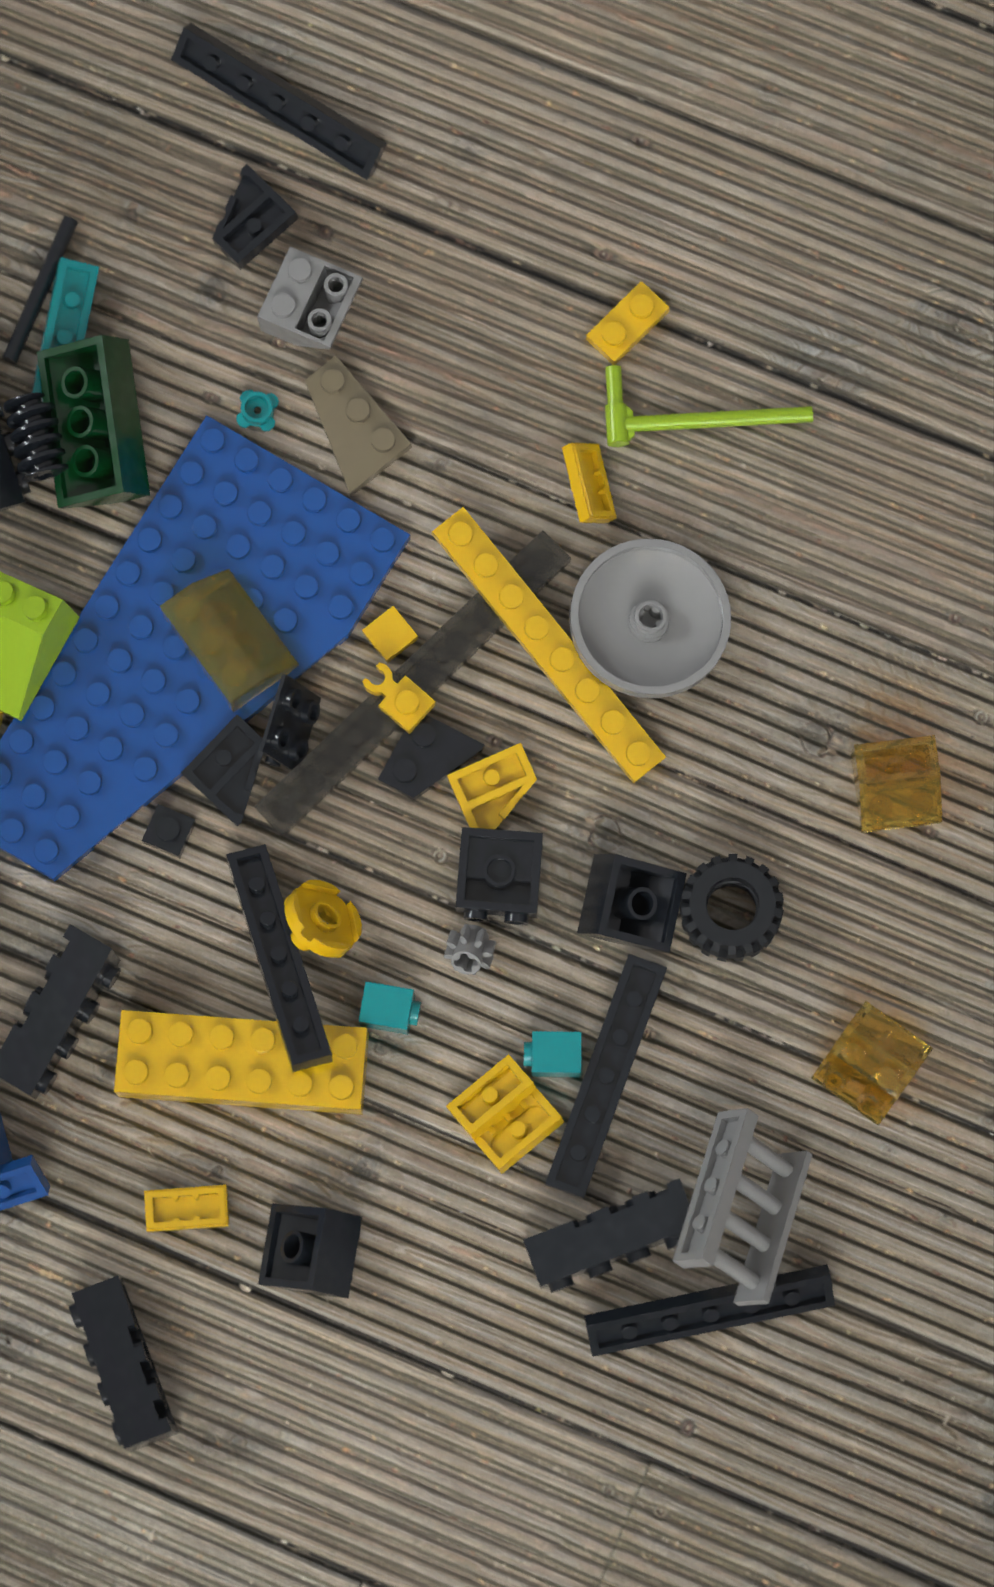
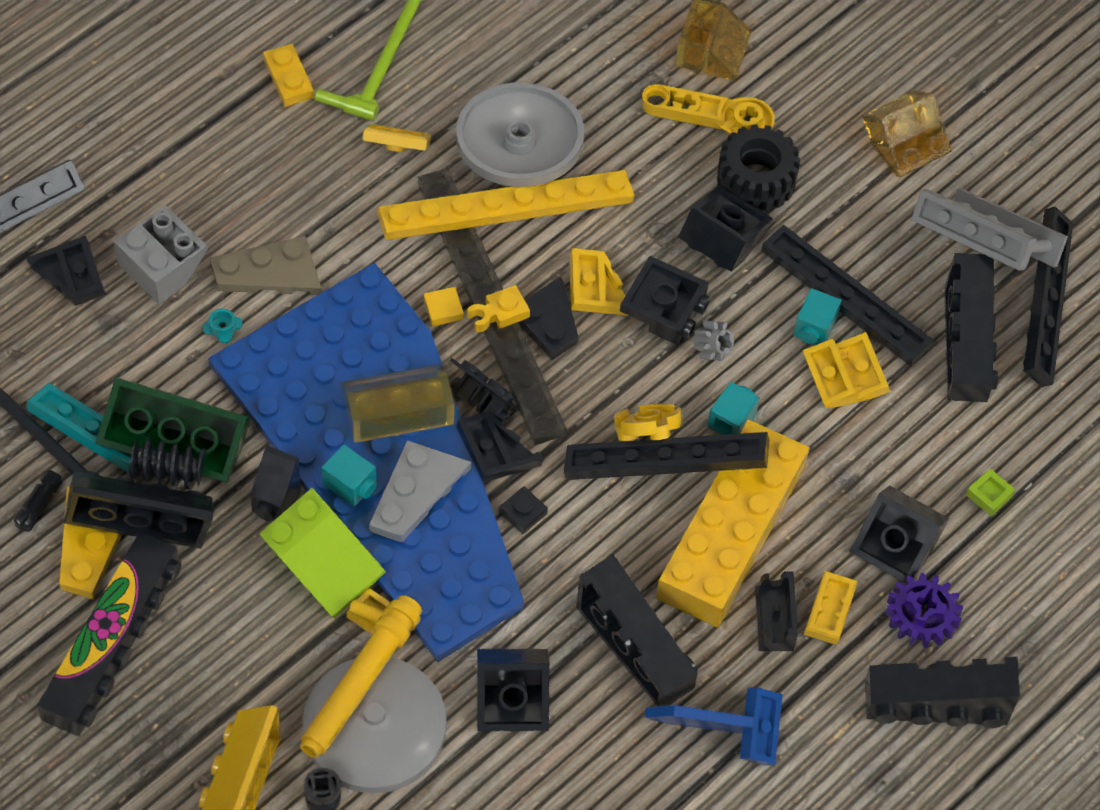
camera: 75 degrees left, 20 degrees down
none -> black slope [250,445,301,521]
none -> teal brick [322,444,377,507]
none -> light grey wing [369,440,471,543]
none -> yellow beam [642,84,775,135]
none -> black hinge [755,571,798,651]
none -> dark purple gear [885,573,963,648]
none -> lime plate [966,468,1016,517]

